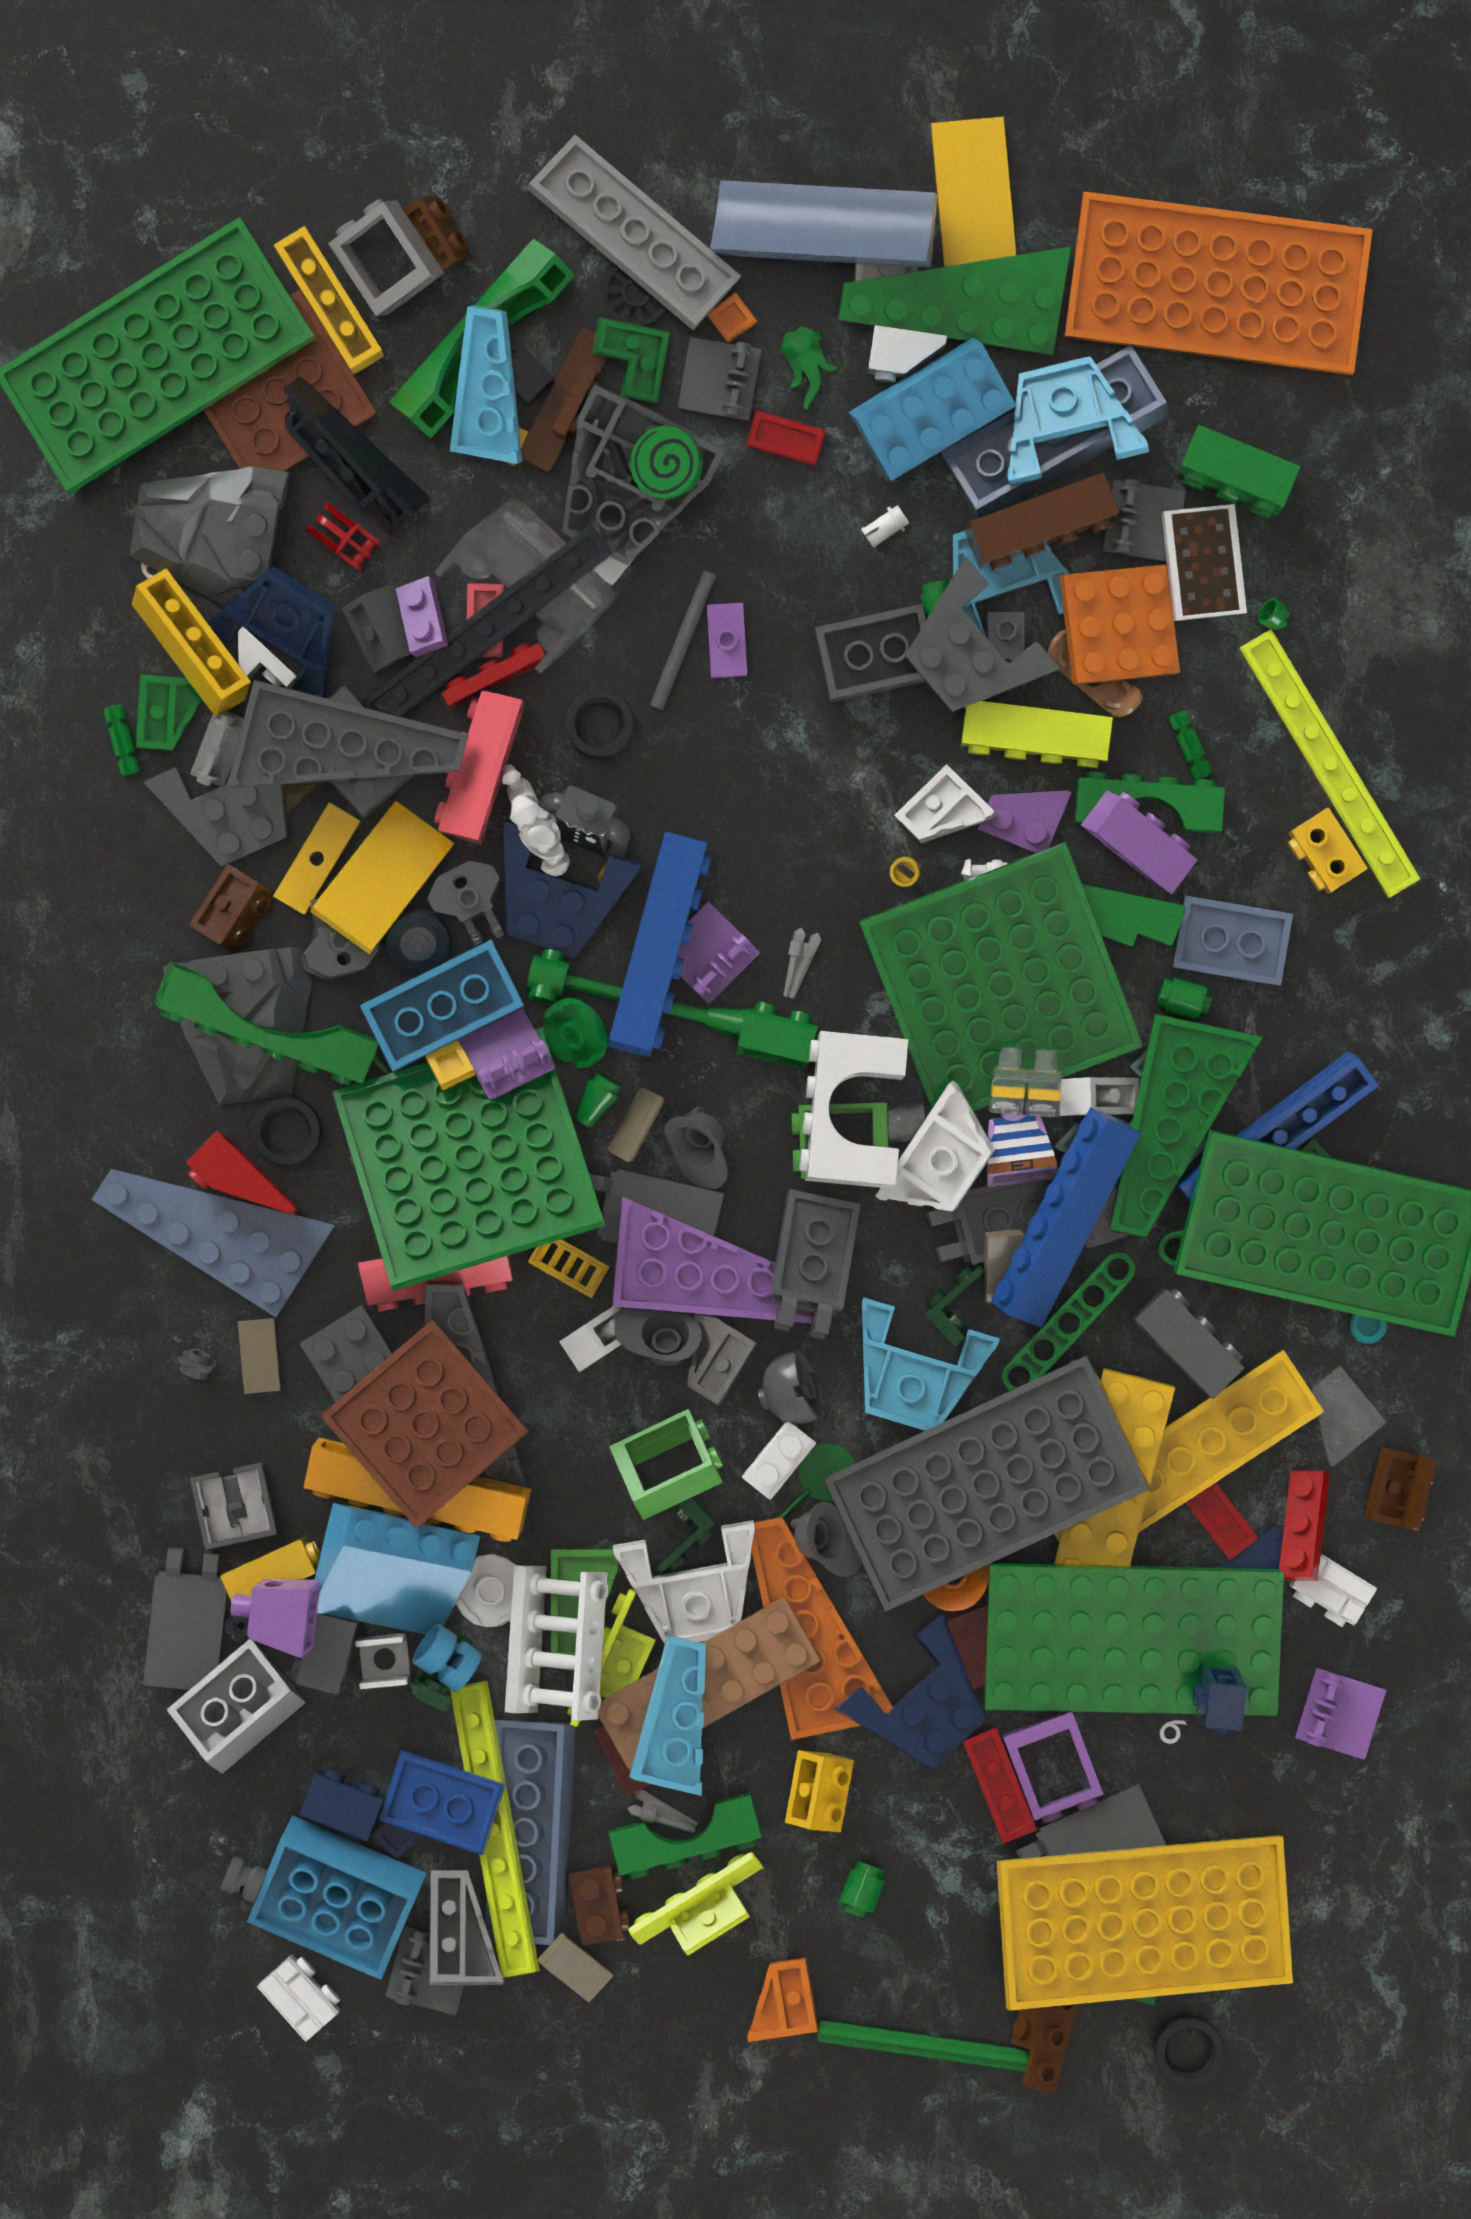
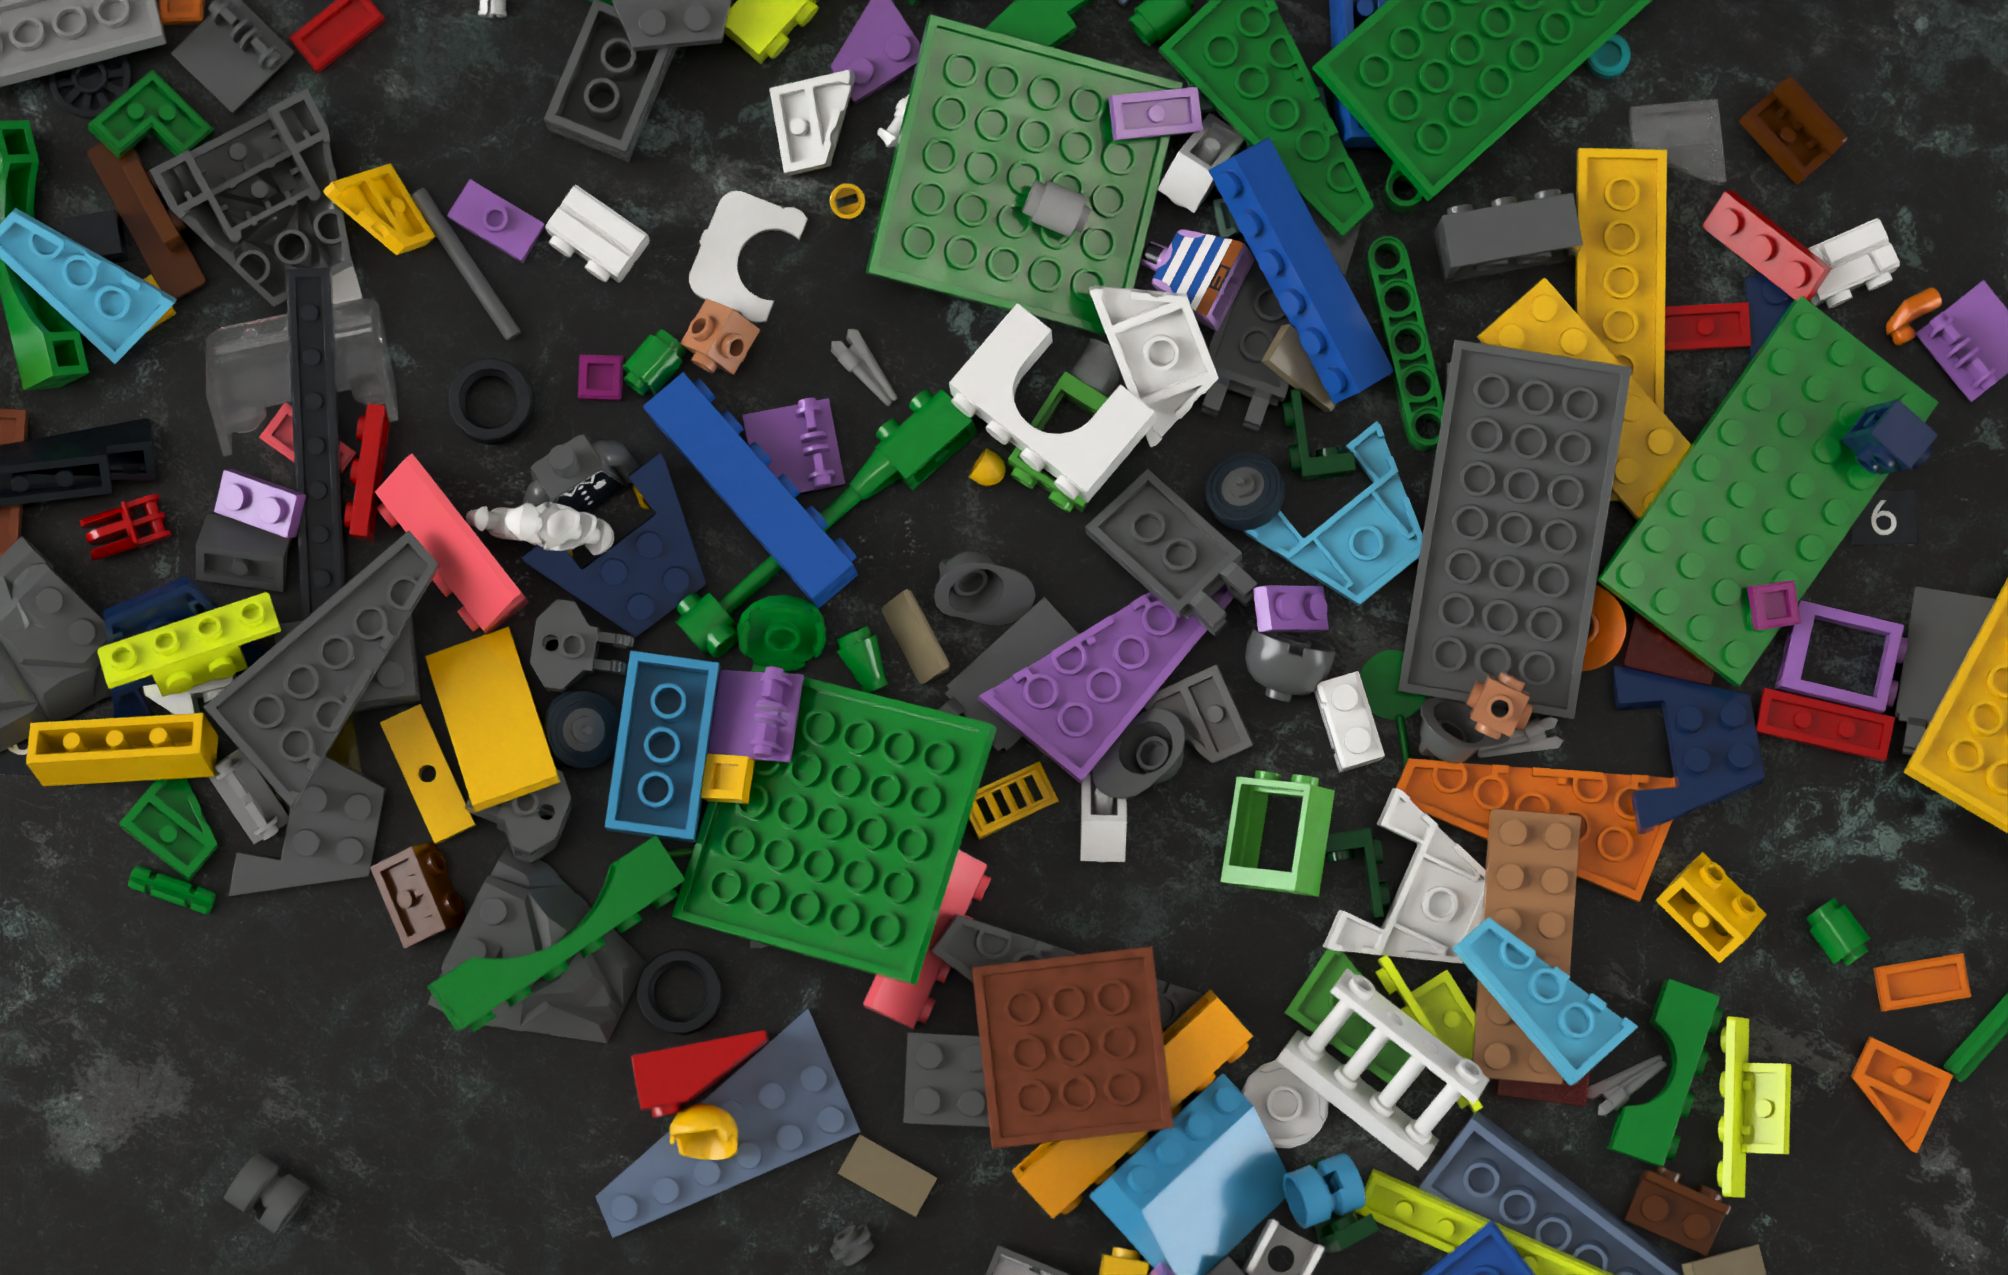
camera: 60 degrees left, 5 degrees down
green tile [630,425,703,500] -> none
clear hips [988,1047,1061,1117] -> none
none -> neon yellow bracket [97,592,281,697]
none -> yellow wing [323,163,436,255]
none -> white brick [545,185,650,283]
none -> magenta tile [578,354,624,402]
none -> green brick [622,329,687,396]
none -> yellow hair [670,1104,738,1160]
none -> nougat brick [680,299,760,375]
none -> white piece [689,191,808,324]
none -> yellow hinge [968,448,1006,486]
none -> light grey brick [1022,180,1091,237]
none -> medium lavender plate [1108,87,1203,141]
none -> black wheel [1206,452,1285,531]
none -> medium lavender plate [1253,585,1329,632]
none -> nougat brick [1466,672,1534,740]
none -> light grey piece [1477,715,1564,758]
none -> magenta tile [1747,580,1801,631]
none -> orange tile [1873,953,1971,1012]
none -> orange arm [1886,287,1942,346]

